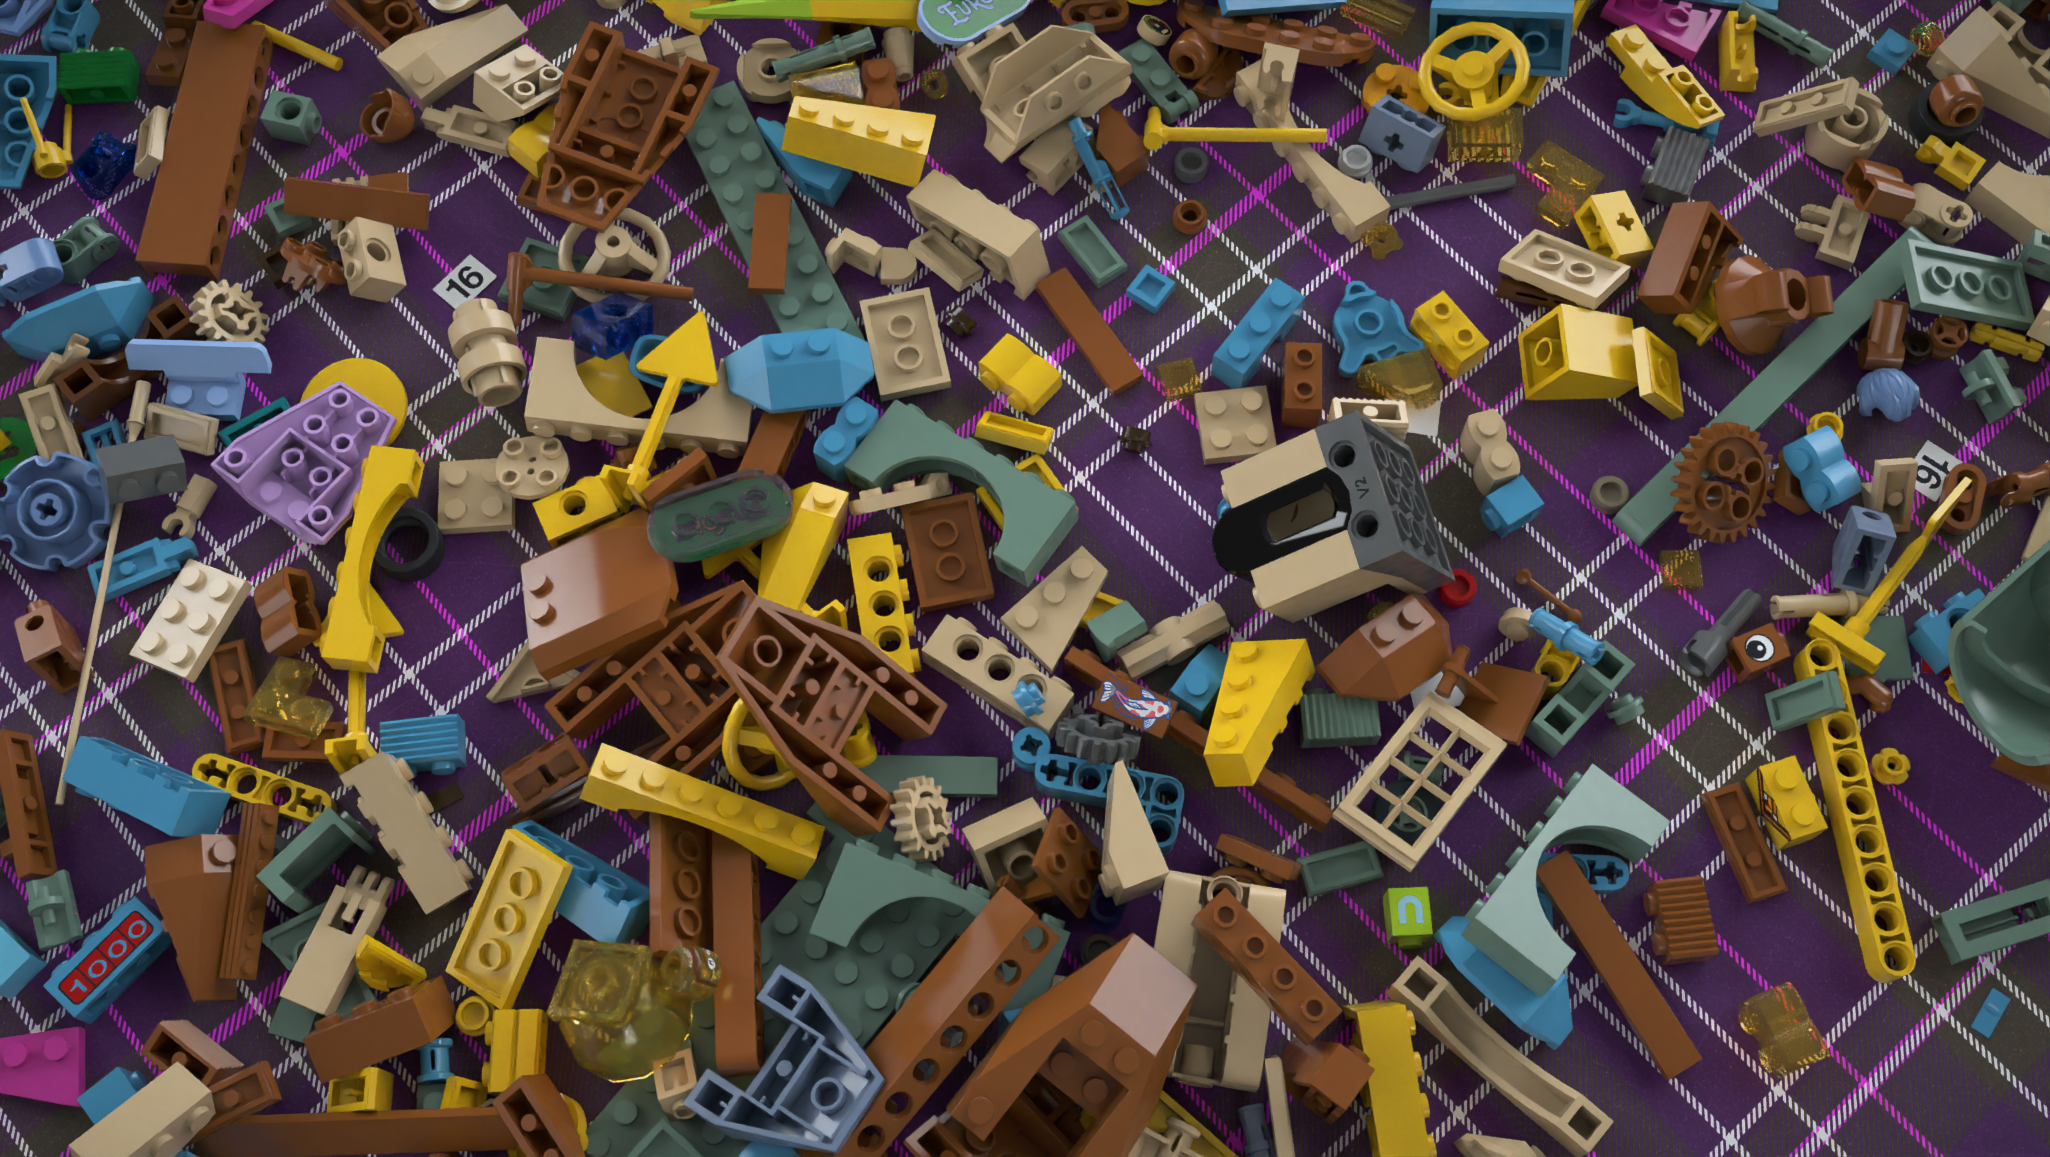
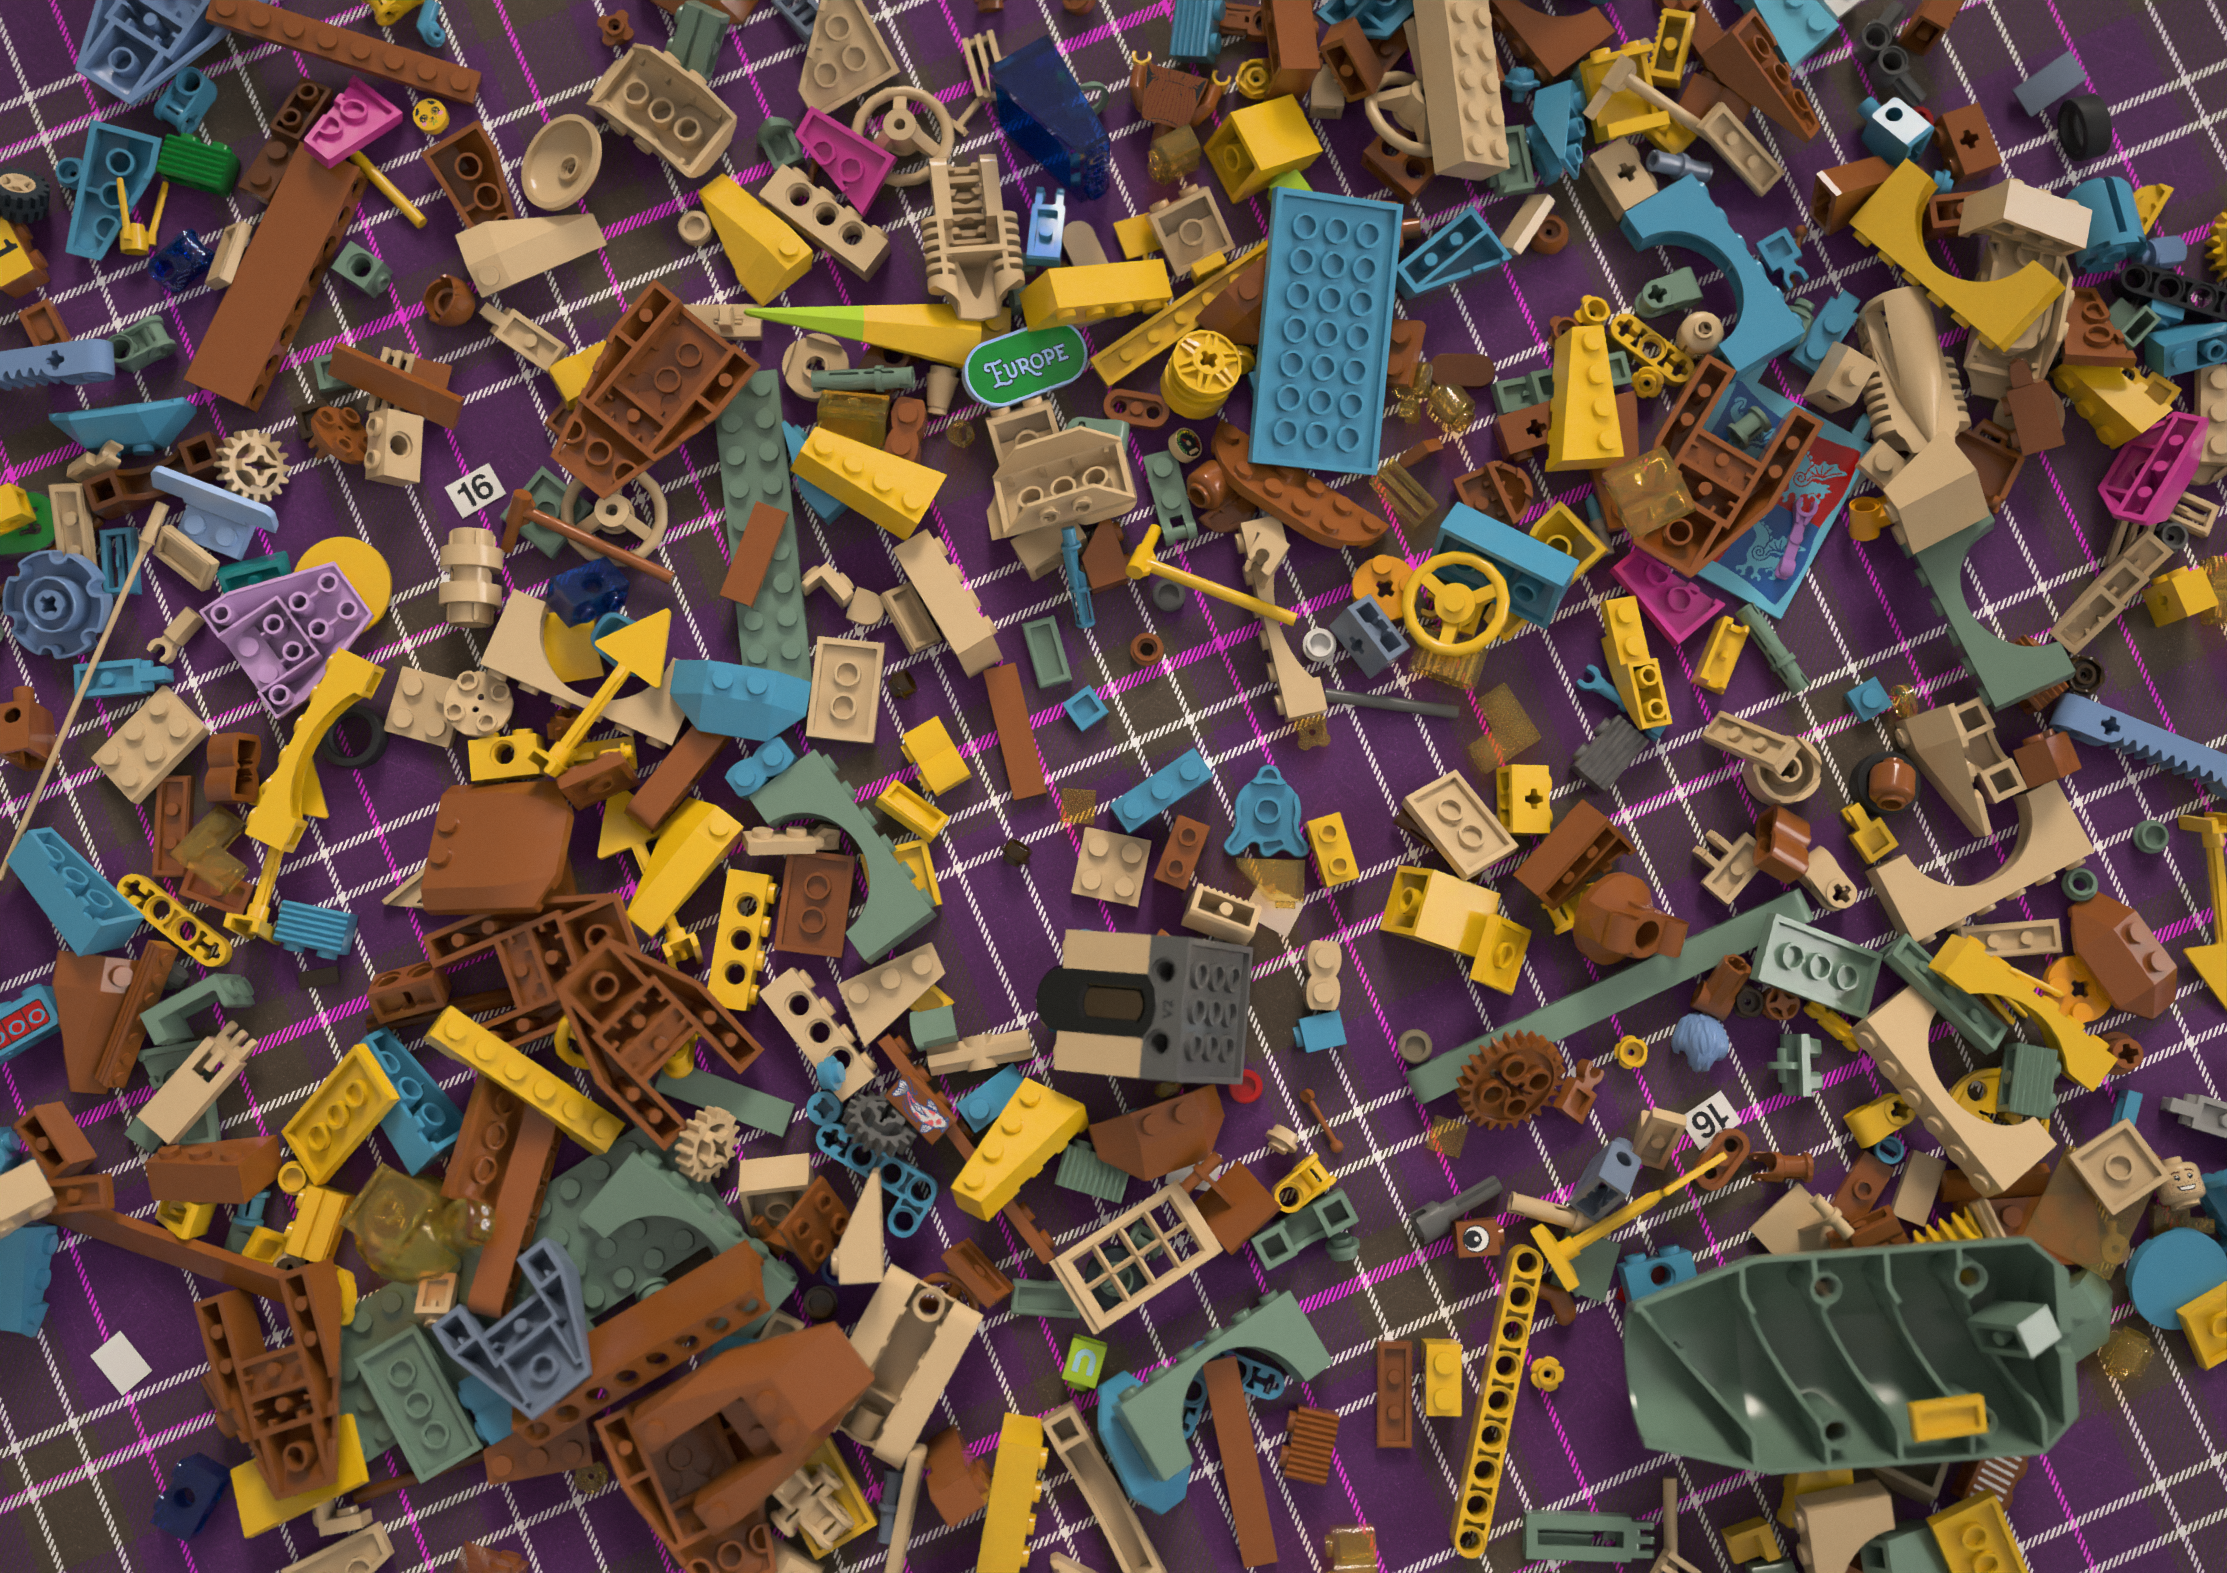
camera: 15 degrees right, 15 degrees up
dark grey piece [95,434,188,505] -> none
tan wedge [339,751,474,914] -> none
yellow plate [355,934,427,992] -> none
tan slope [473,44,564,122] -> none
tile [647,469,793,563] -> none
dark orange brick [1191,887,1343,1046] -> none
dark azure pin [1528,607,1605,665] -> none
sand green tile [1764,671,1846,732] -> none
dark azure brick [1783,425,1862,513] -> none

